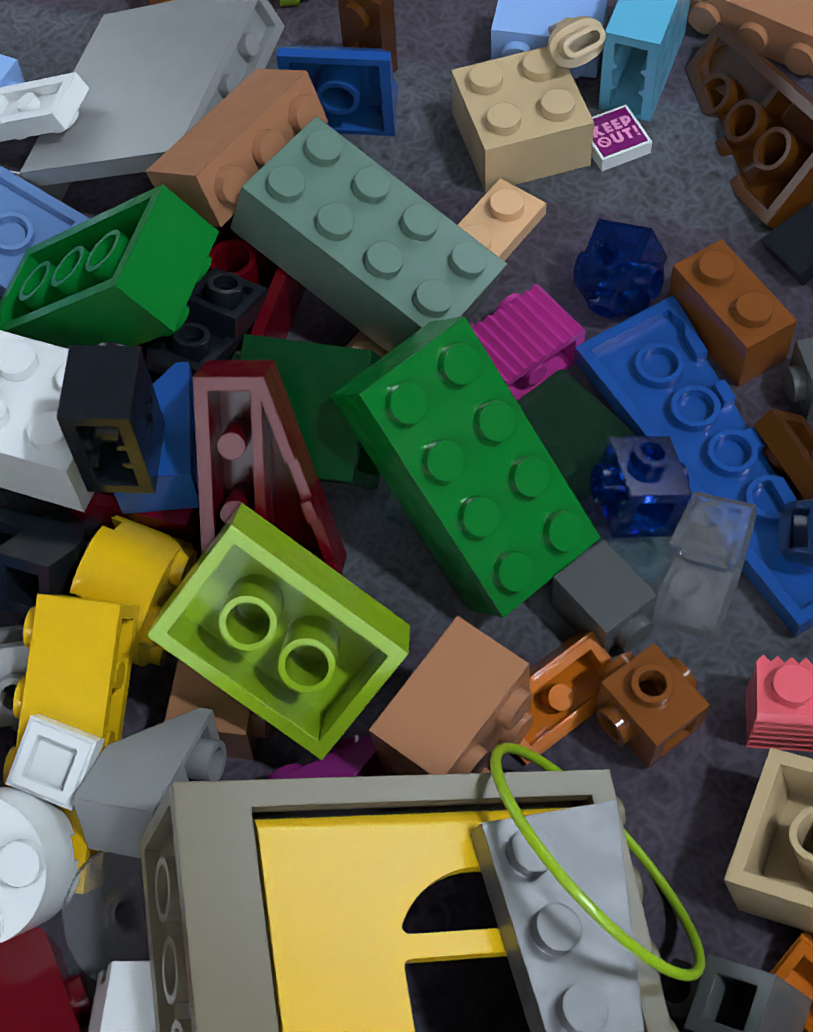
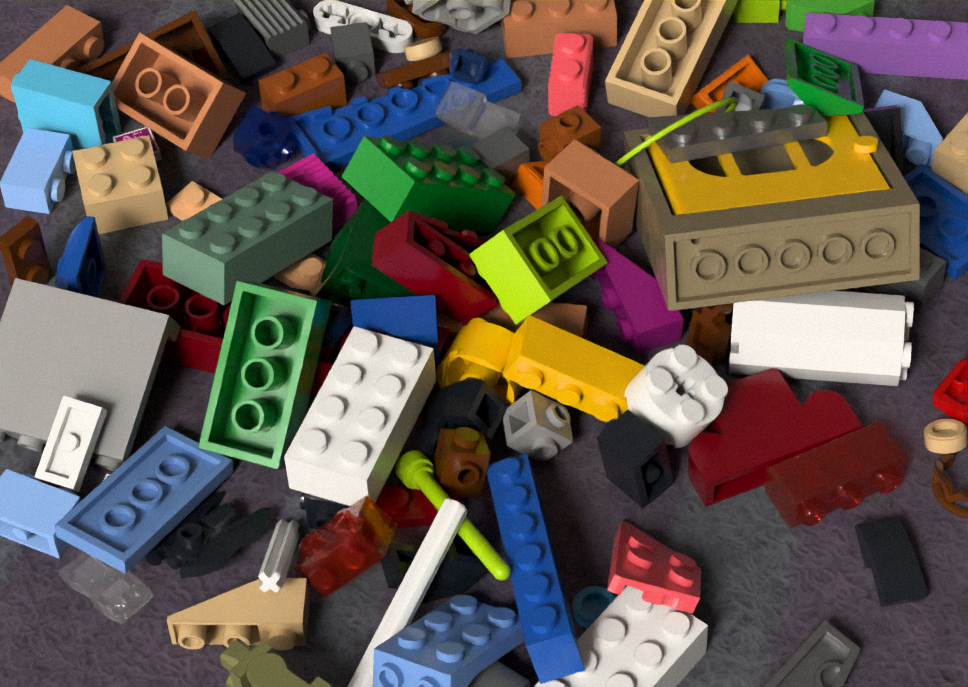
camera: 90 degrees left, 10 degrees down
white tile [5,714,105,811] -> none
black brick [56,342,165,493] -> none
light grey slope [72,707,227,859] -> none
nougat brick [146,68,328,227] -> none
tan piece [547,16,606,68] -> none
clear blue brick [590,436,692,538] -> none
none -> nougat brick [112,32,246,159]

